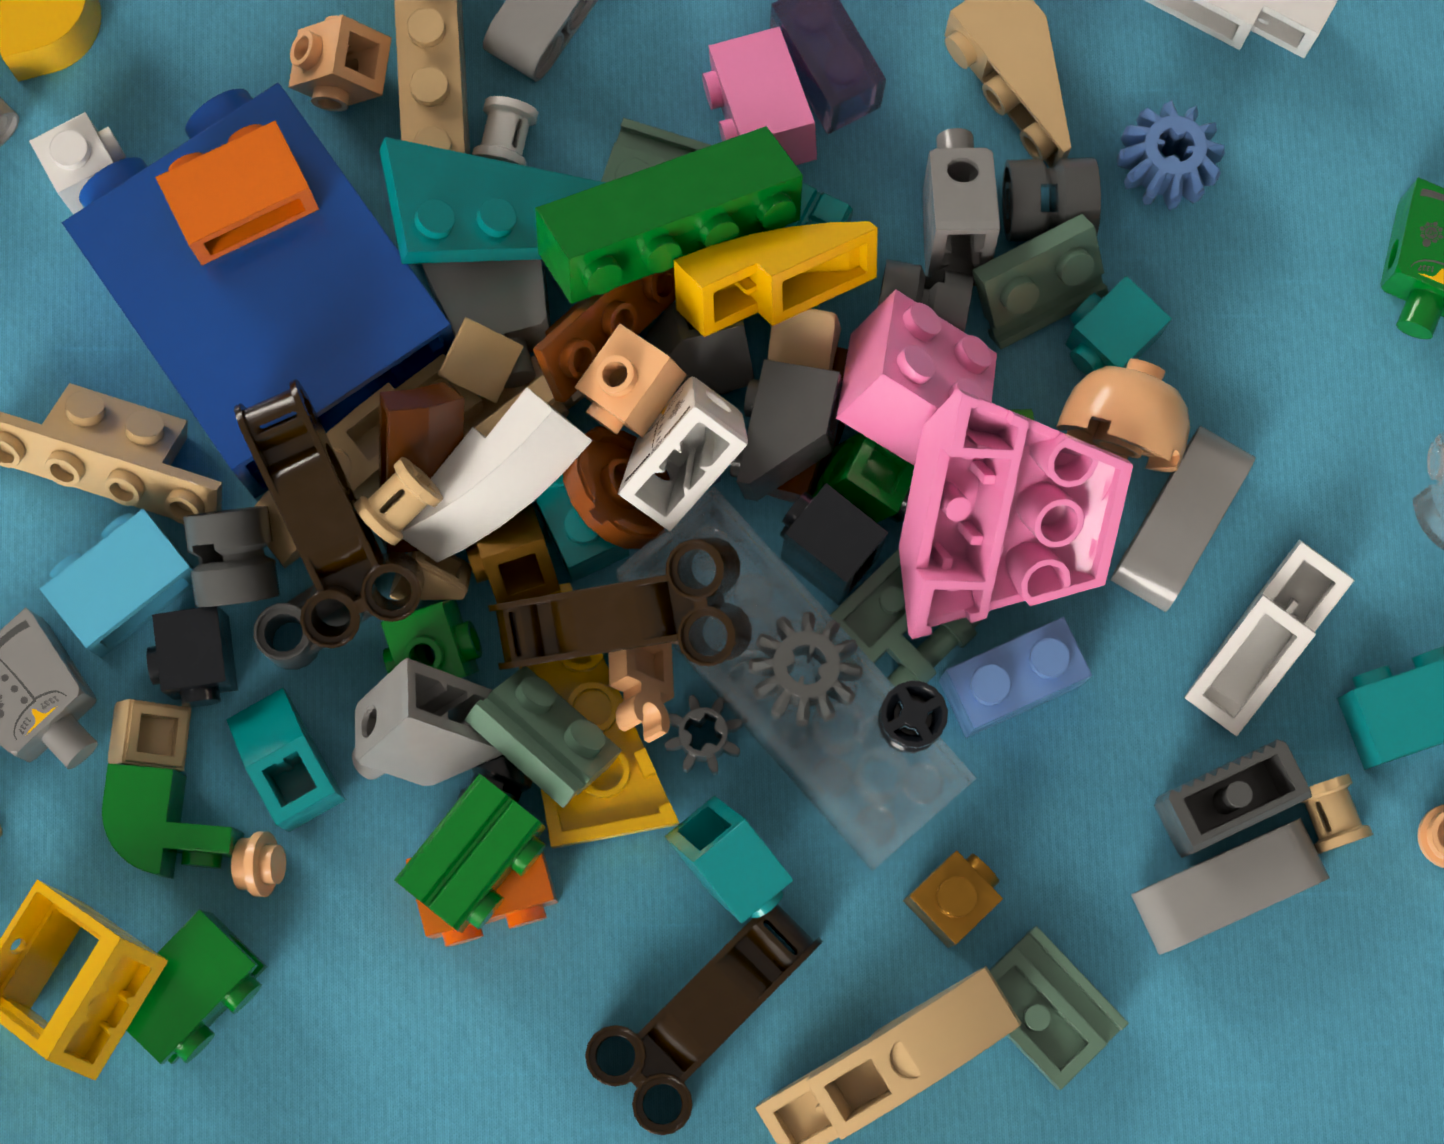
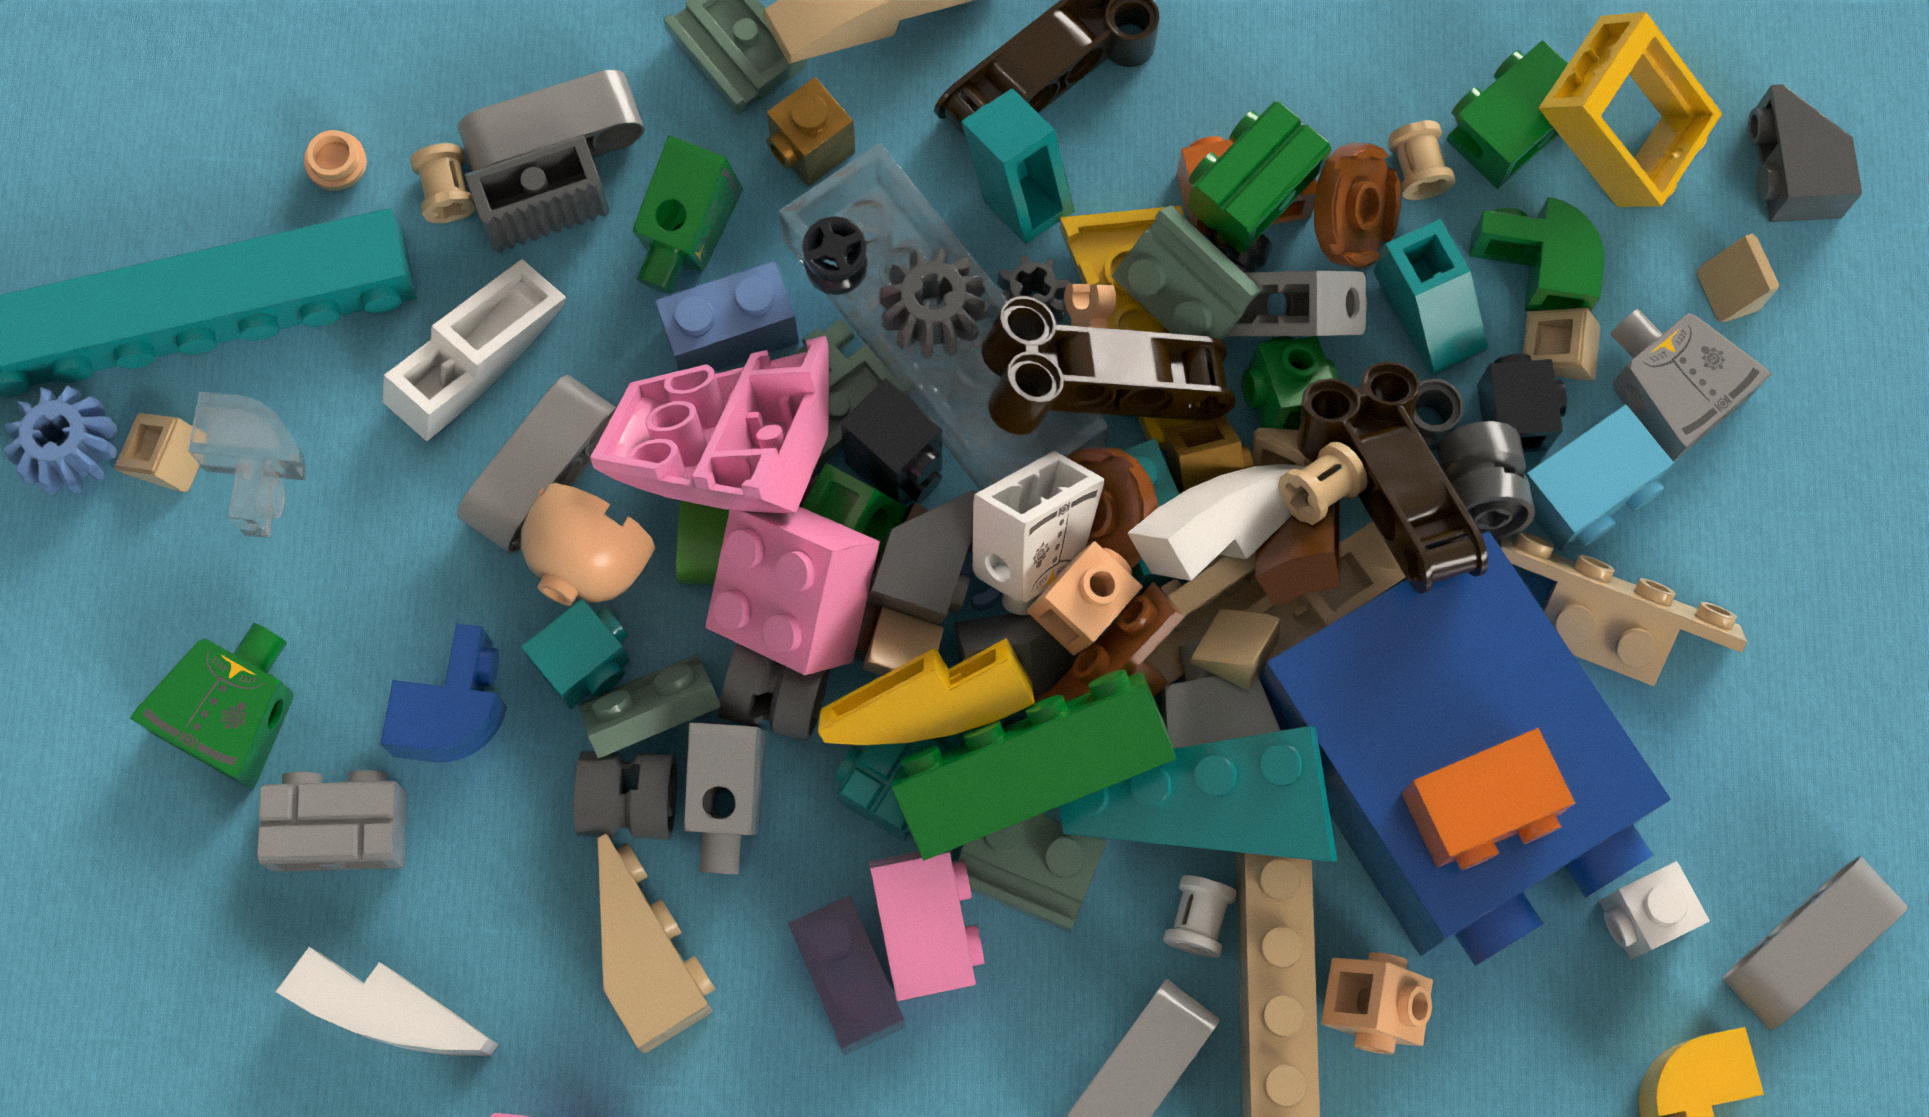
camera: 175 degrees left, 5 degrees down
light nougat plate [231,831,286,897] -> none
medium blue gear [1117,100,1225,211] -> none
none -> light grey brick [257,770,407,872]
none -> blue brick [380,623,507,762]
none -> green torso [633,135,743,294]
none -> dark orange tile [1313,142,1401,268]
none -> tan bush [1387,120,1456,200]

